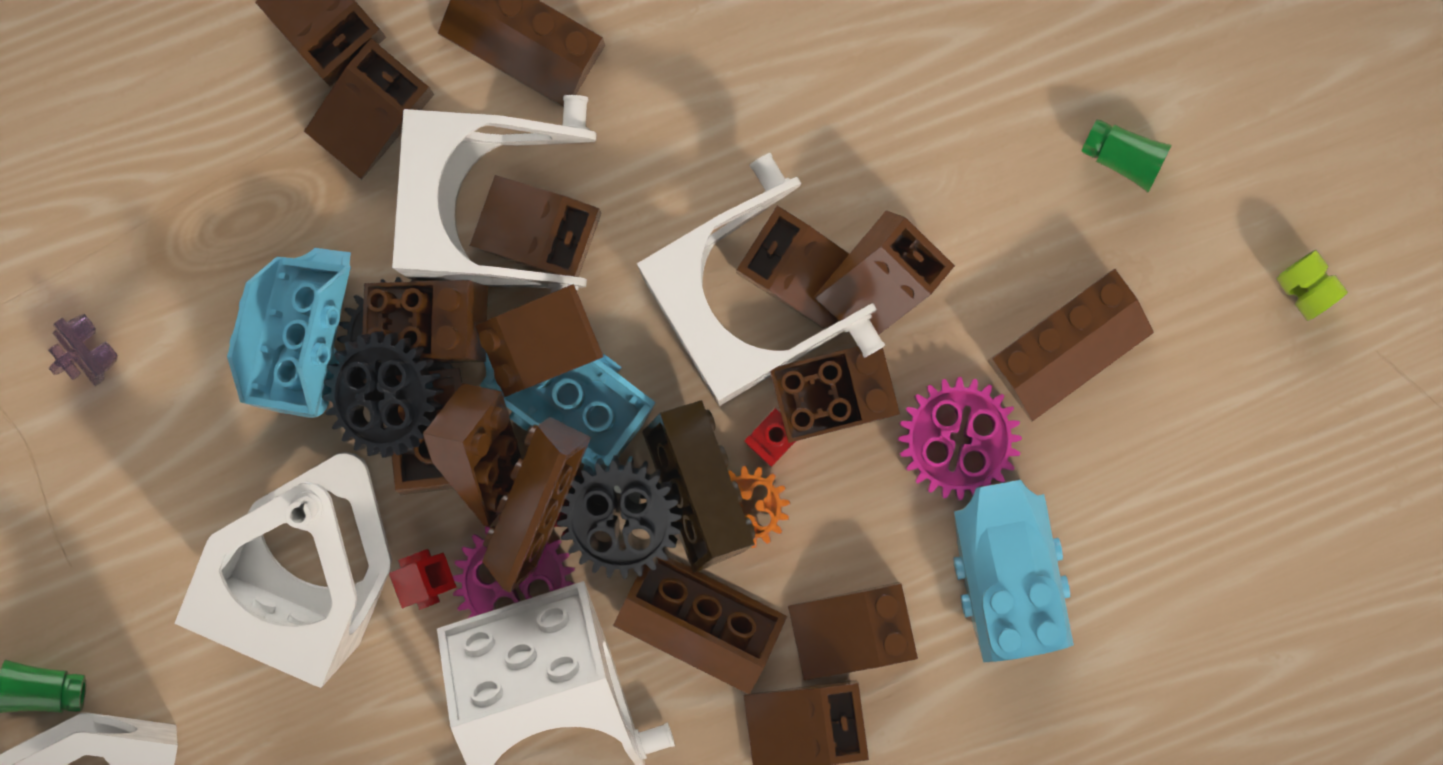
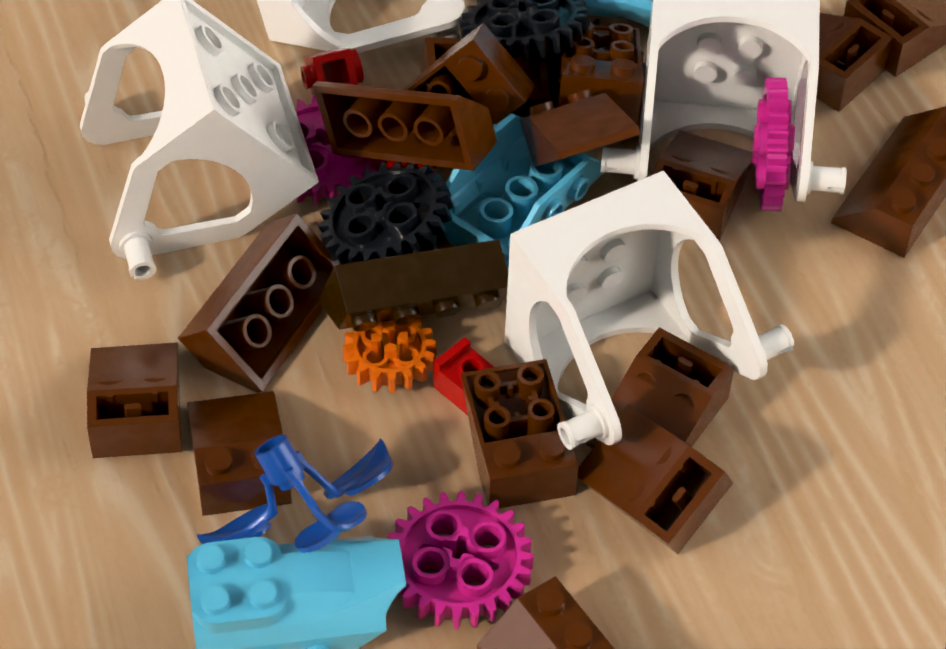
camera: 85 degrees right, 35 degrees down
none -> blue plant [197,434,393,553]
none -> dark pink gear [752,77,795,211]

